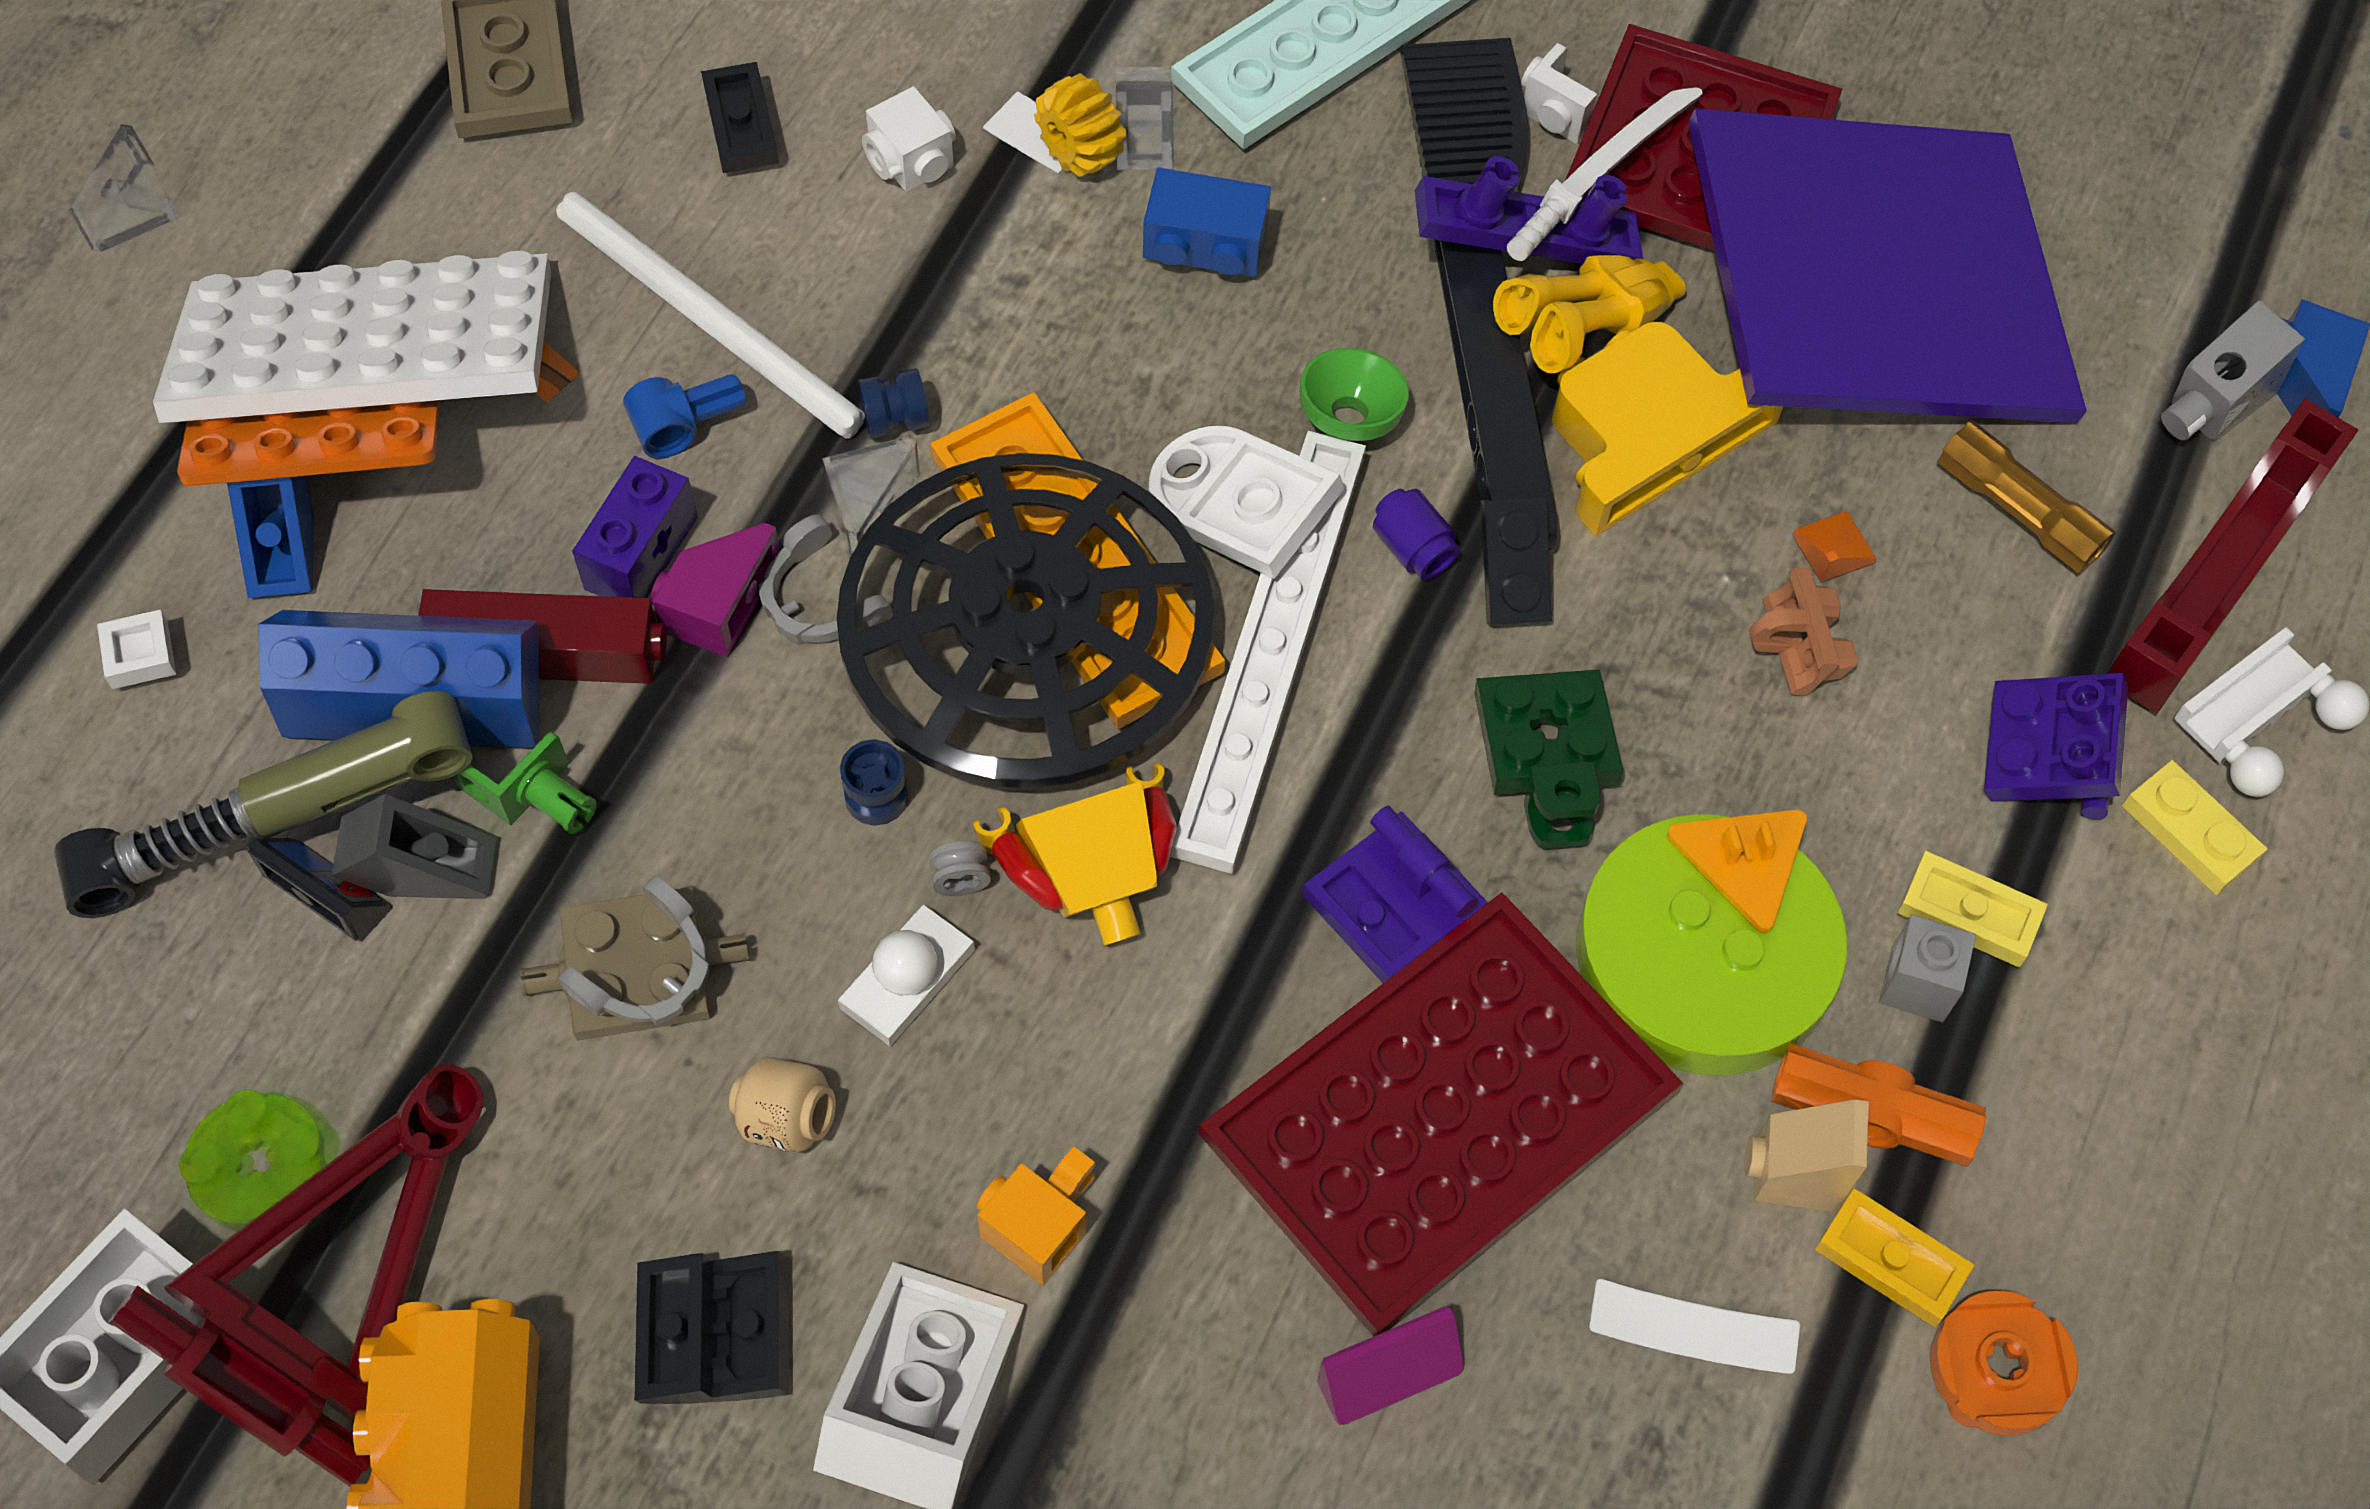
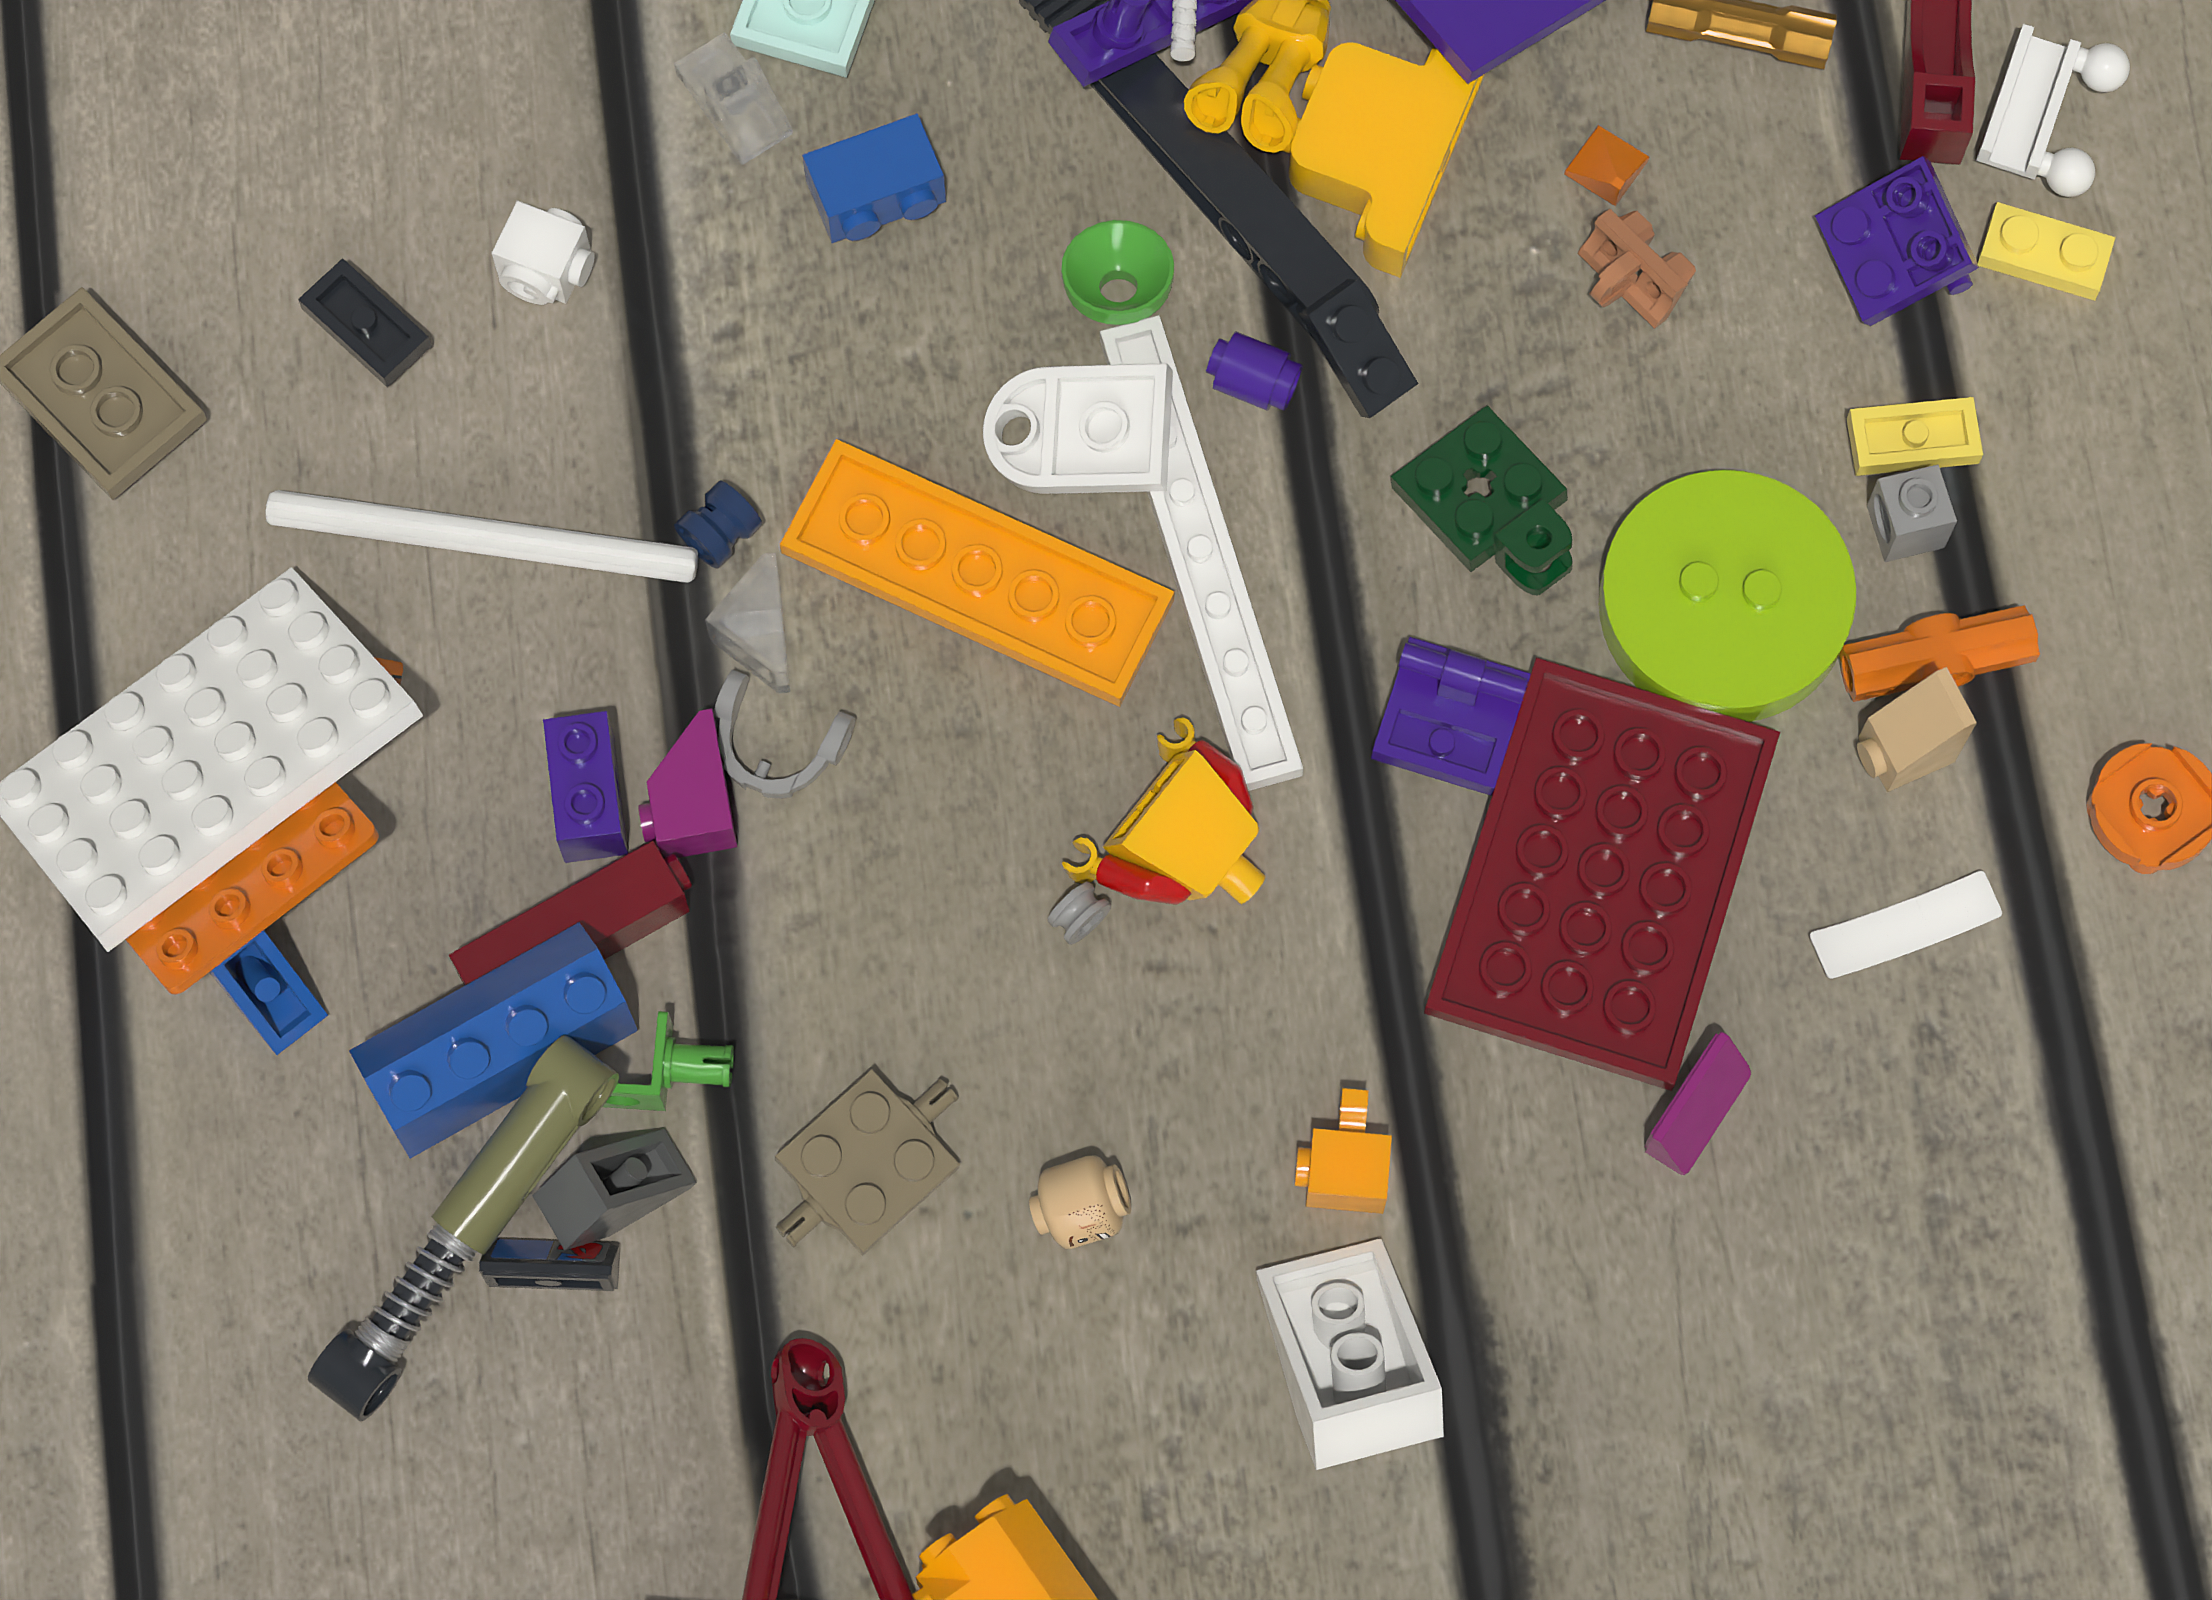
camera: 30 degrees left, 10 degrees up
white plate [97,609,176,689] -> none
clear neon green plate [179,1090,327,1232] -> none
light grey piece [557,876,709,1025] -> none
blue axle [623,374,747,459] -> none
black slope [634,1251,789,1404] -> none
black dish [837,453,1214,789] -> none
white tile [838,905,975,1047] -> none
dark blue wheel [840,739,909,826] -> none
white sticker [982,91,1062,173] -> none
yellow gear [1034,73,1127,177] -> none
light orange piece [1667,809,1807,933] -> none
yellow plate [1814,1188,1975,1328] -> none

